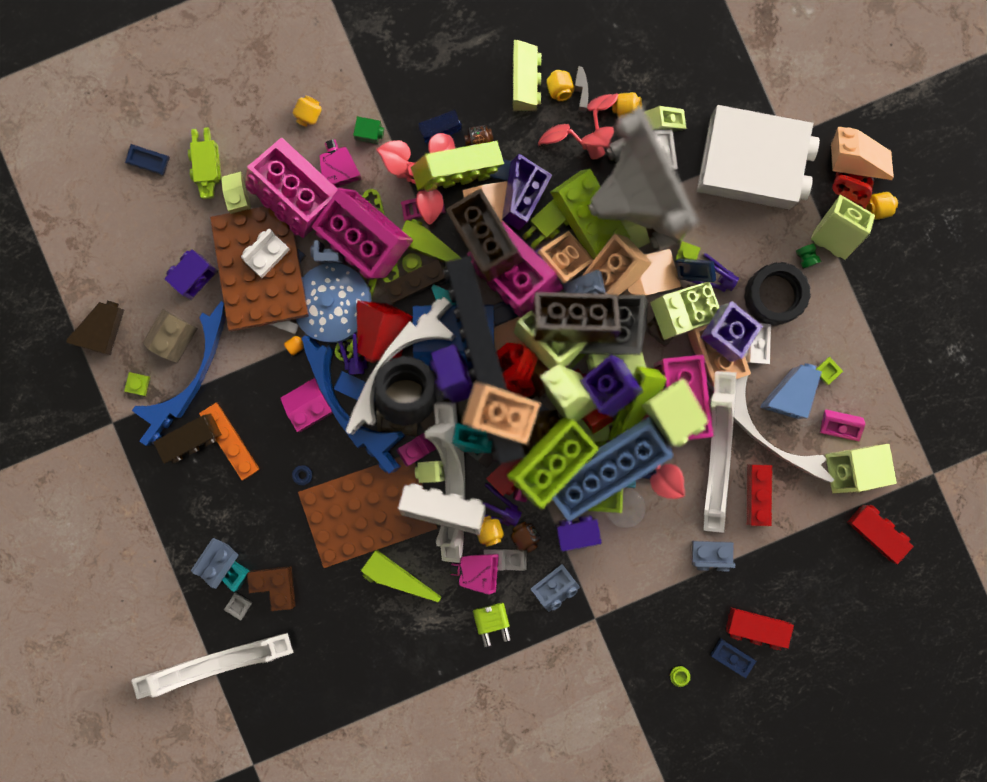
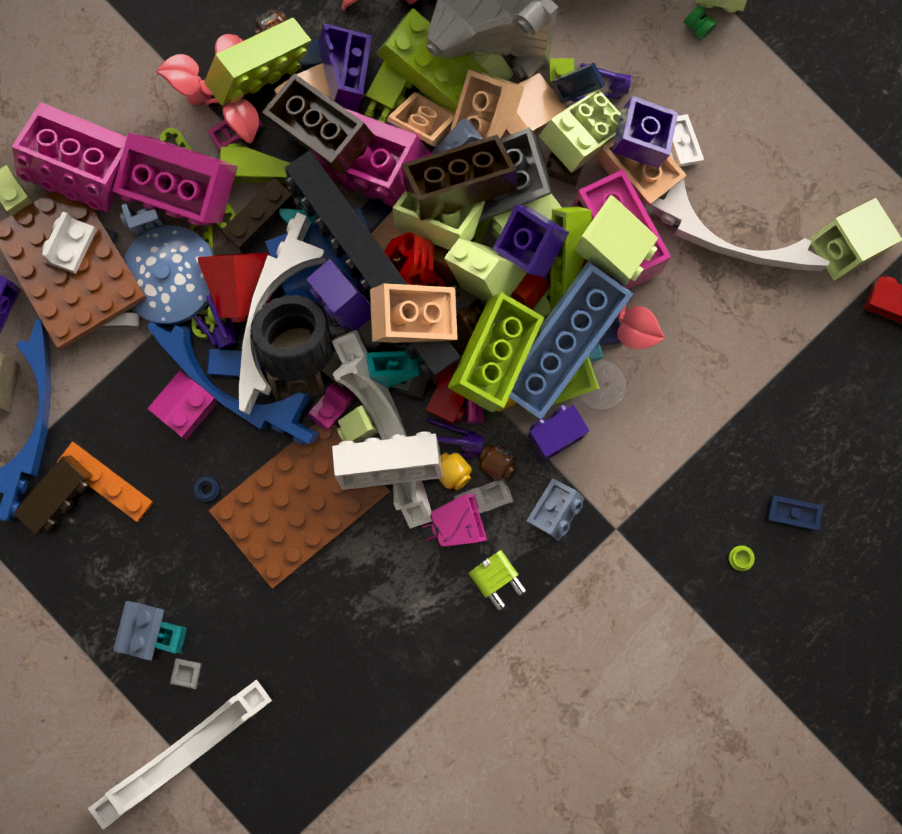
camera: 25 degrees left, 5 degrees down
reddish brown brick [247,566,295,611] -> none
light orange piece [284,336,304,356] -> none
yellow head [292,95,322,127] -> none
dark pink torso [319,139,362,187] -> none
green brick [353,116,385,145] -> none
lime slope [361,550,441,602] -> none
lime plate [402,253,422,273] -> none
clear blue panel [418,110,462,144] -> none
sand blue bracket [692,541,735,571] -> none
white slope [704,371,736,533] -> none
red brick [725,607,794,650] -> none
black tyre [744,262,811,326] -> none
red brick [747,464,772,526] -> none
medium blue slope [760,363,822,419] -> none
lime plate [816,357,843,385] -> none
dark pink slope [820,410,866,441] -> none

